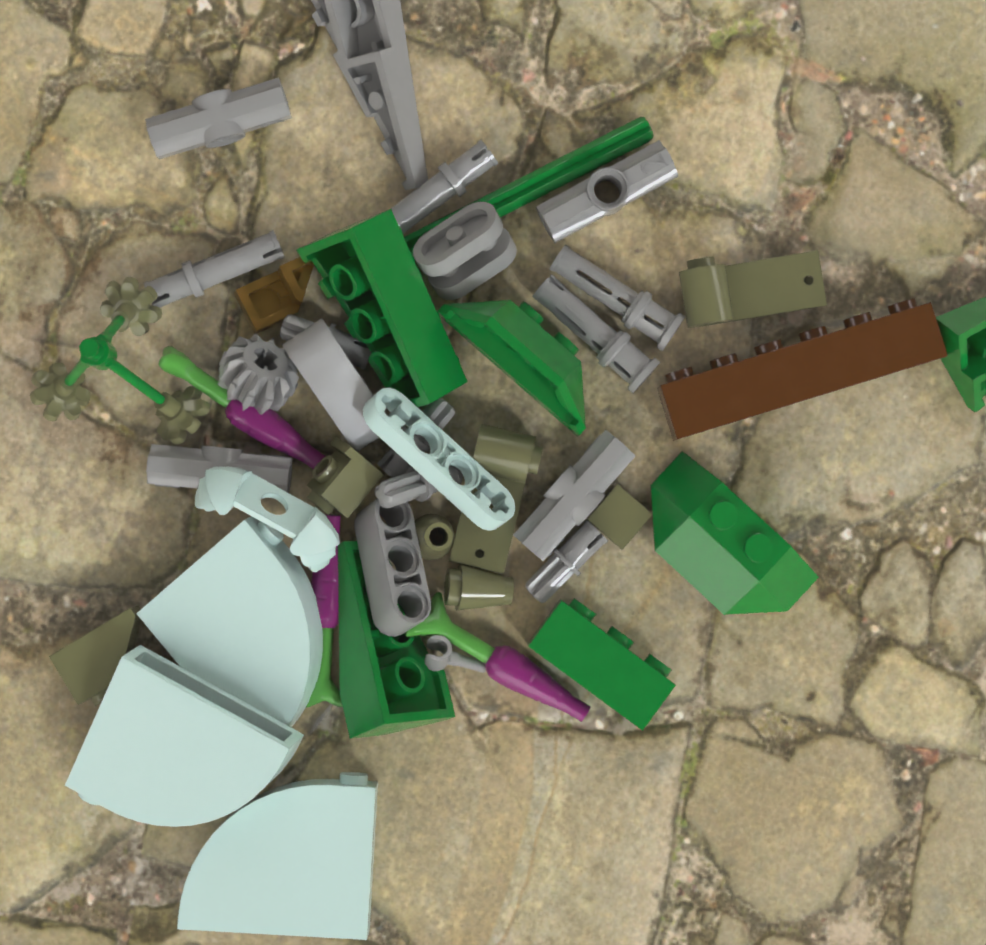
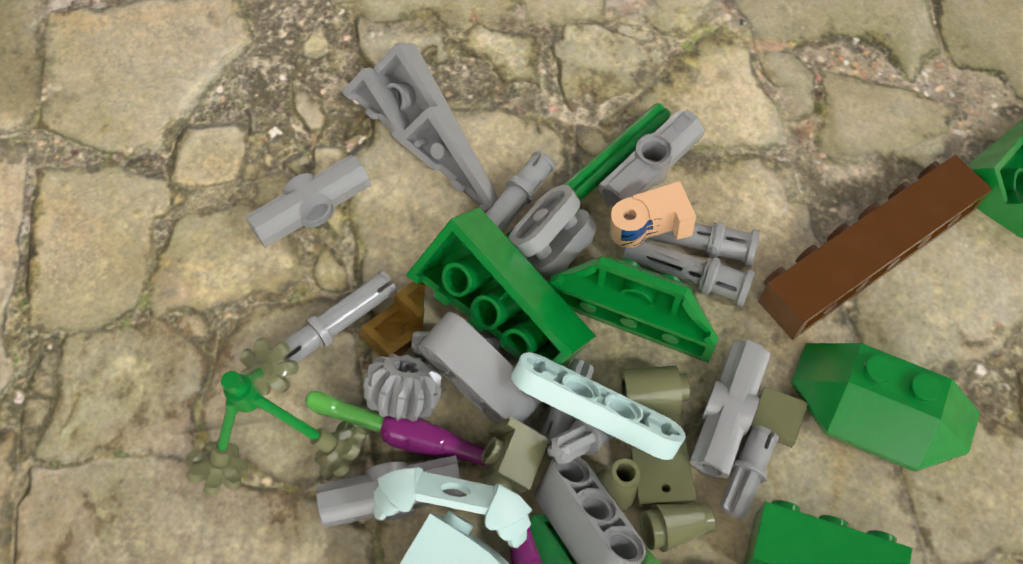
camera: 15 degrees left, 25 degrees down
olive door [679,250,827,328] -> none
none -> light nougat leg [610,181,696,248]

